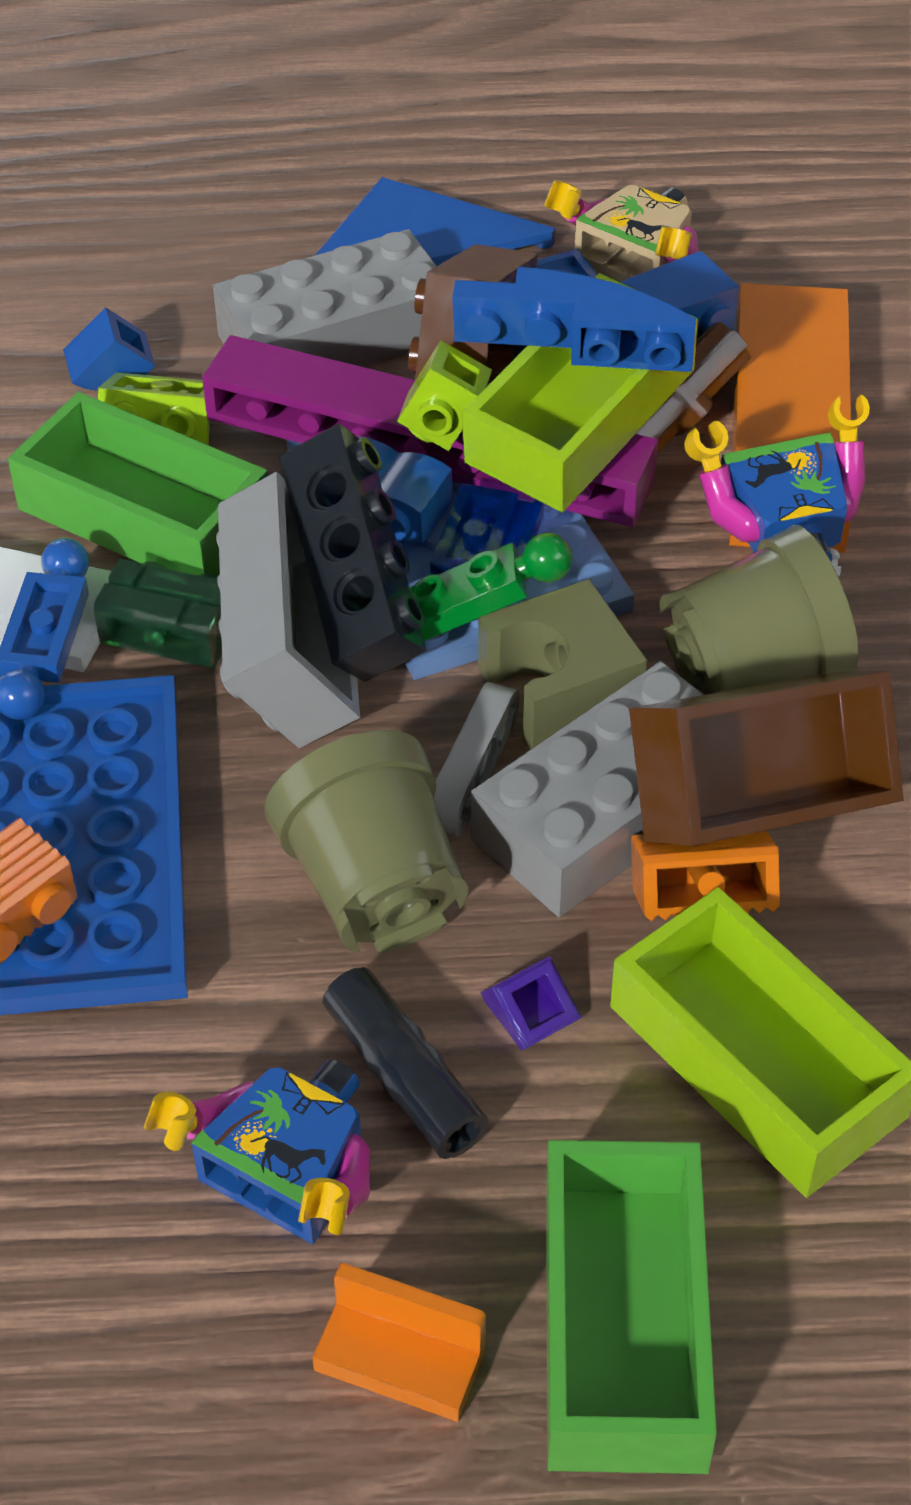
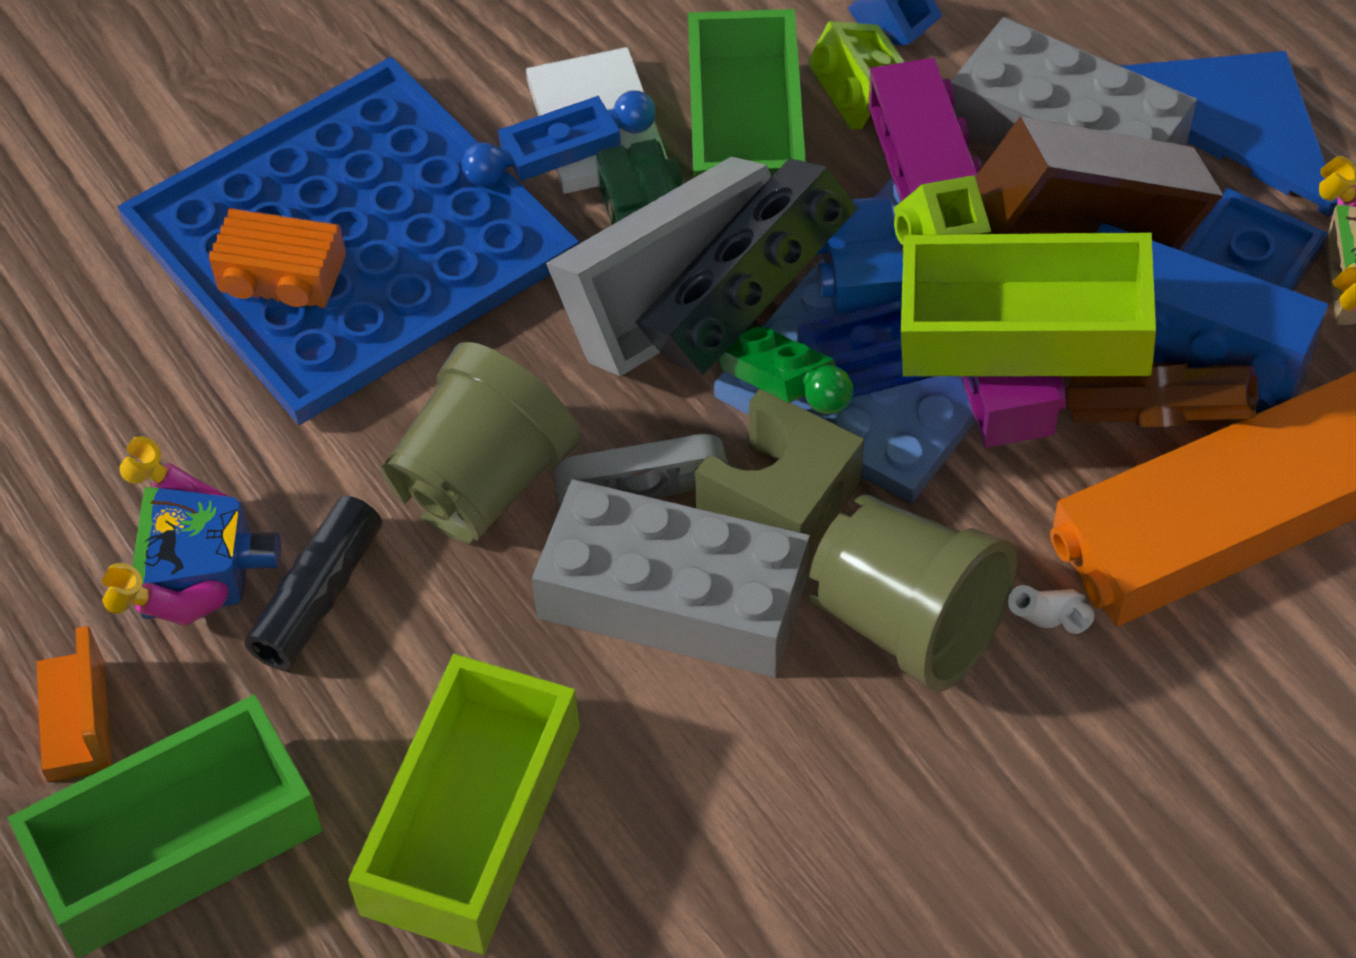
camera: 60 degrees right, 5 degrees up
blue slope [452,267,696,372] -> none
dark purple slope [480,956,582,1050] -> none
reddish brown piece [629,671,904,846] -> none
orange brick [631,830,780,922] -> none
torso [684,395,870,561] -> none

